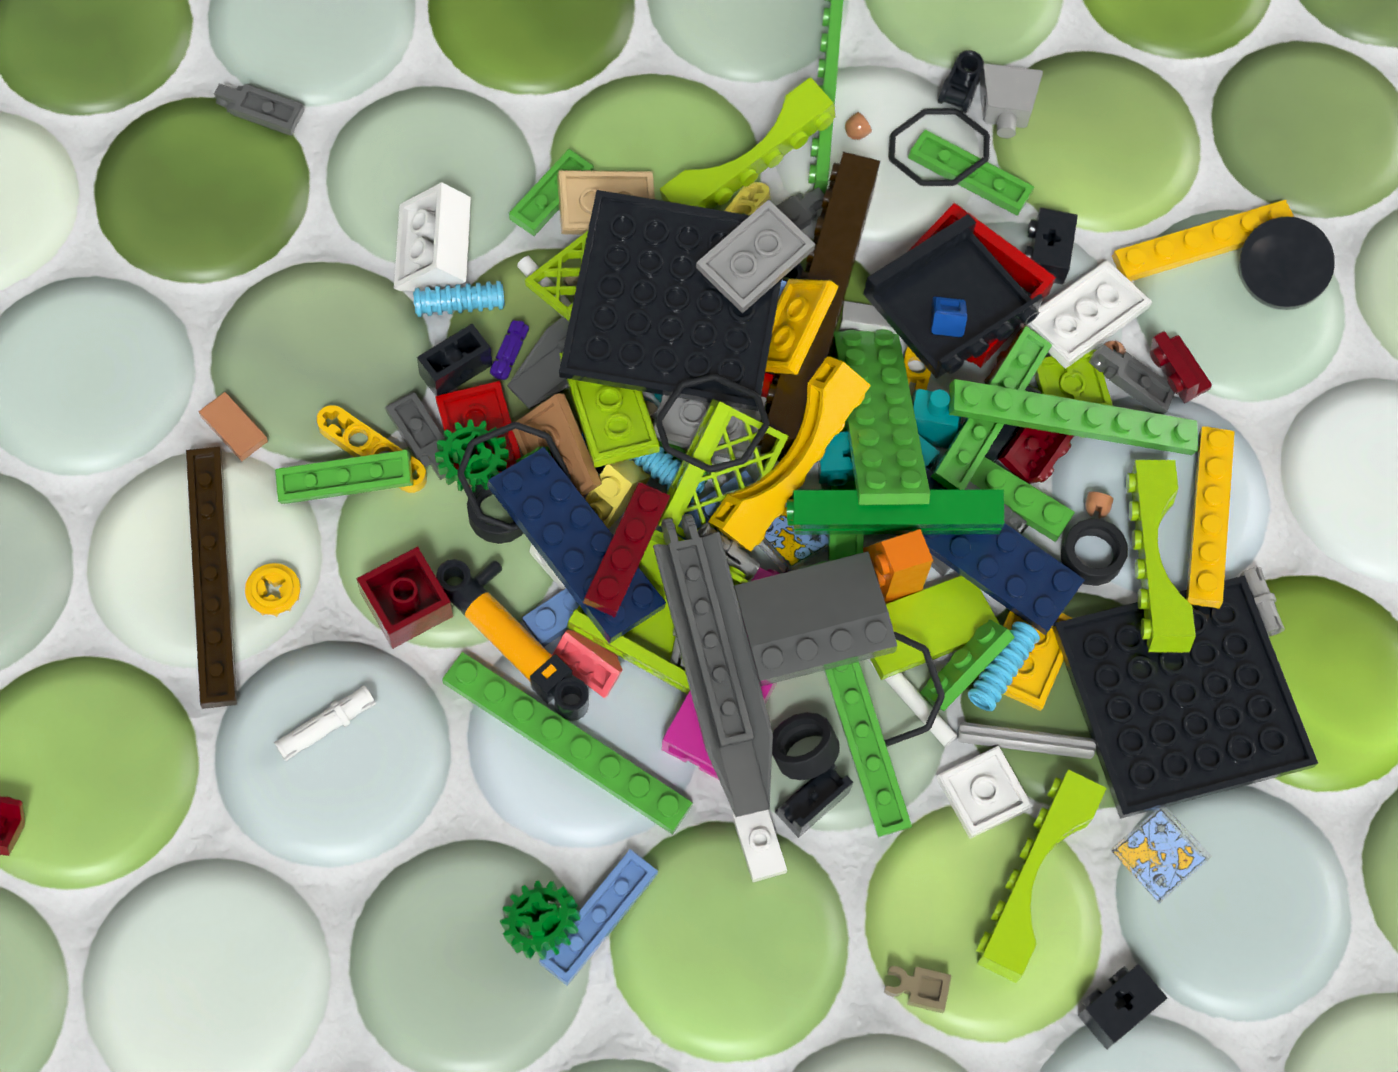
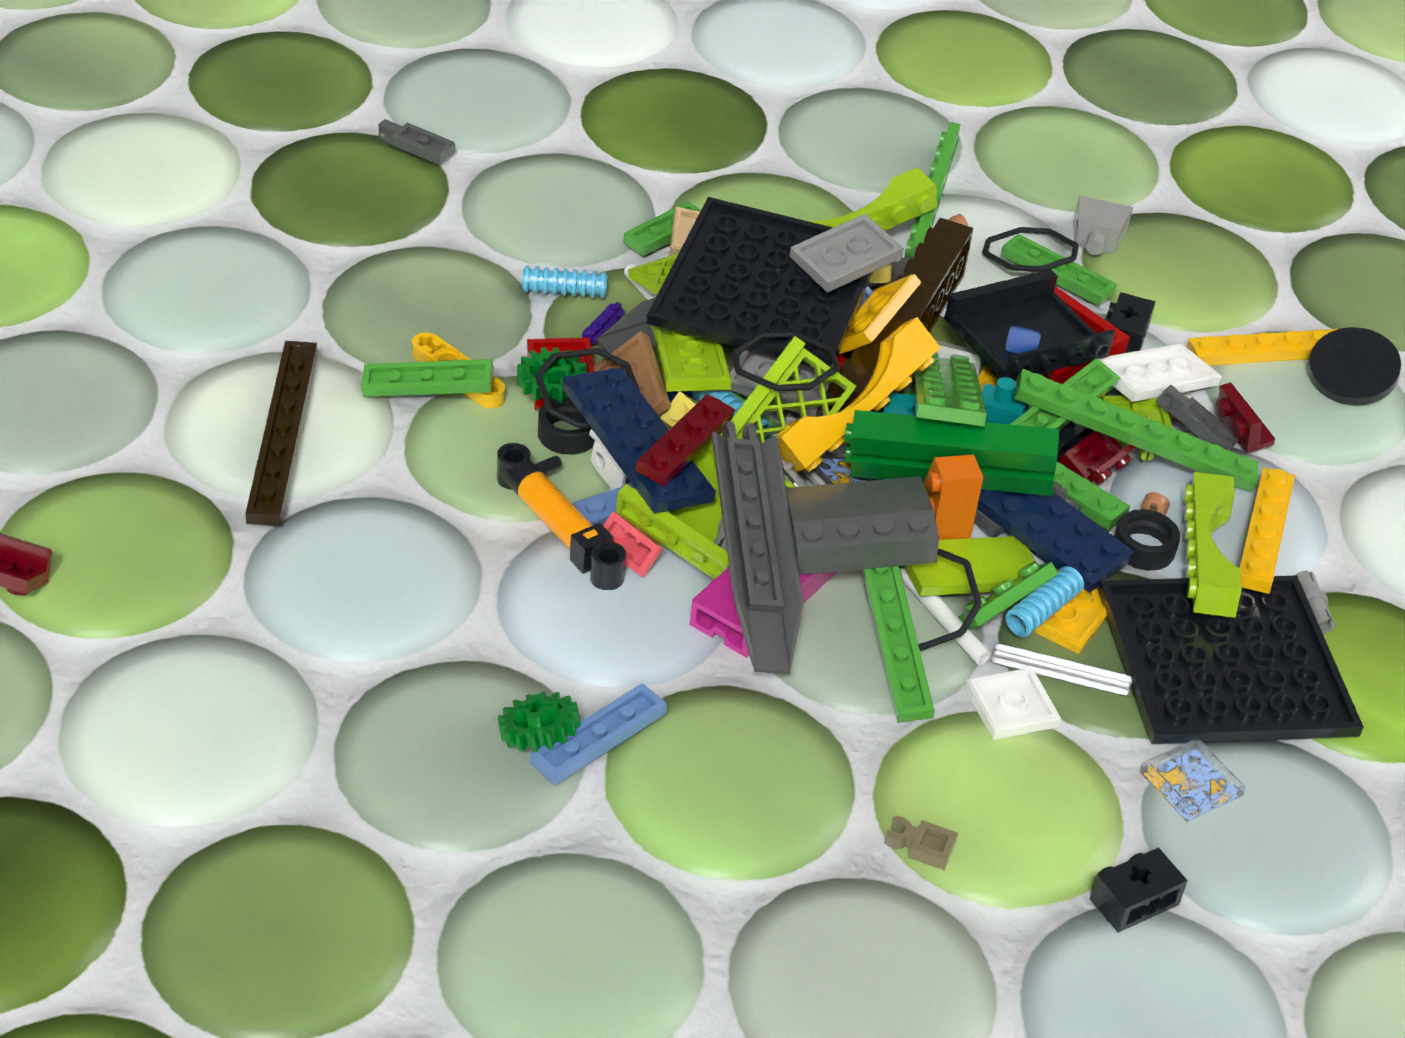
camera: 10 degrees right, 25 degrees down
nougat tile [198,392,268,462] -> none
yellow gear [245,563,301,617] -> none
white pin [274,685,376,761] -> none
dark red brick [356,546,453,649] -> none
dark grey hinge [385,392,446,480] -> none
white slope [394,182,471,291] -> none
black brick [417,324,492,396] -> none
bright green plate [442,652,693,835] -> none
white plate [732,810,787,883] -> none
black tyre [772,712,840,780] -> none
black hinge [775,764,853,838] -> none
black piece [937,50,984,113] -> none
lime arch [976,769,1107,983] -> none

